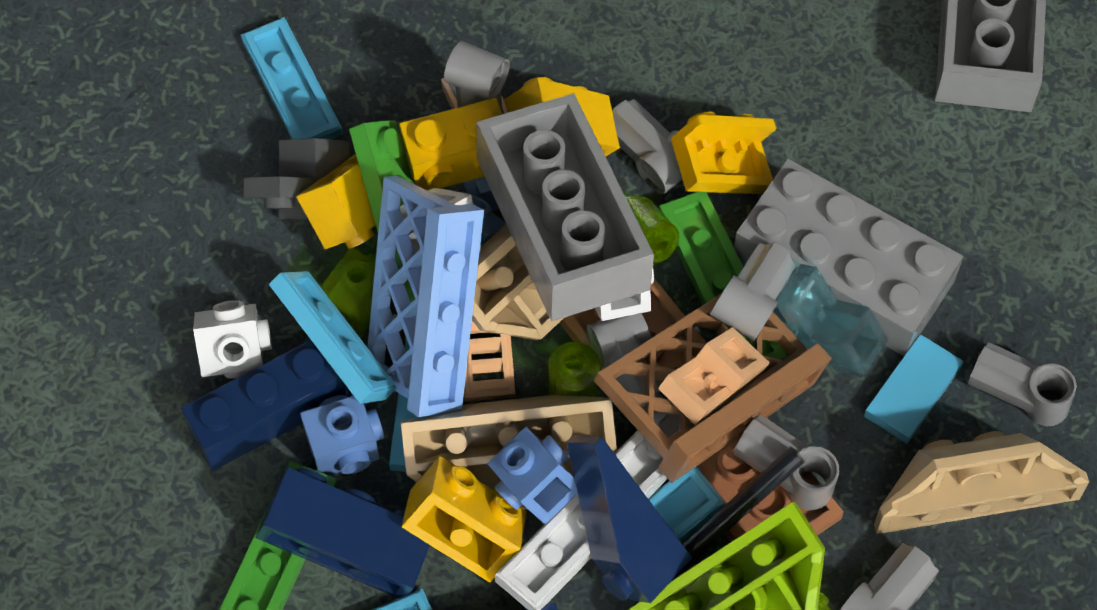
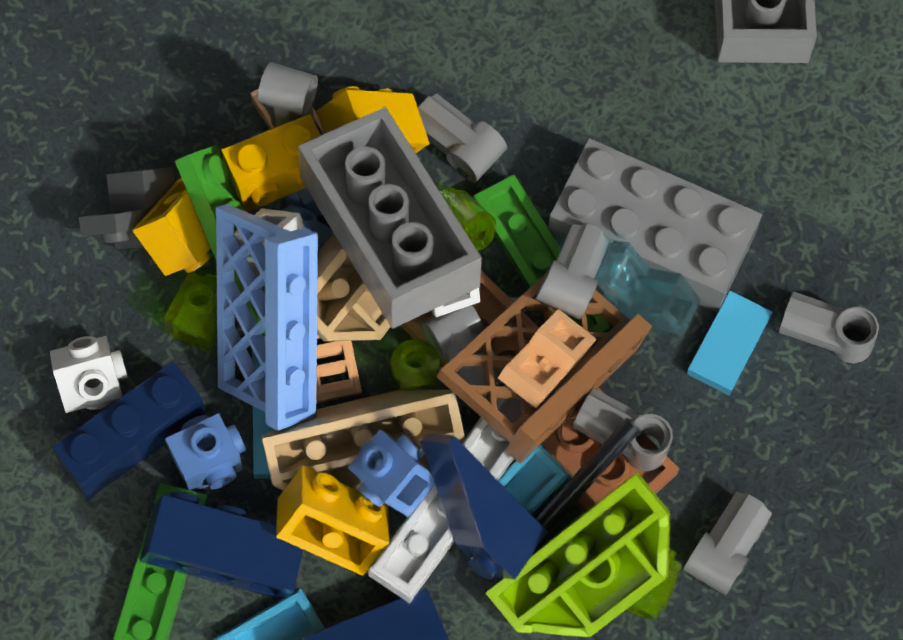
camera: 10 degrees left, 5 degrees up
medium azure tile [241,17,343,139] -> none
medium azure tile [269,271,397,404] -> none
yellow bracket [670,112,777,194] -> none
tan wedge [874,431,1089,534] -> none

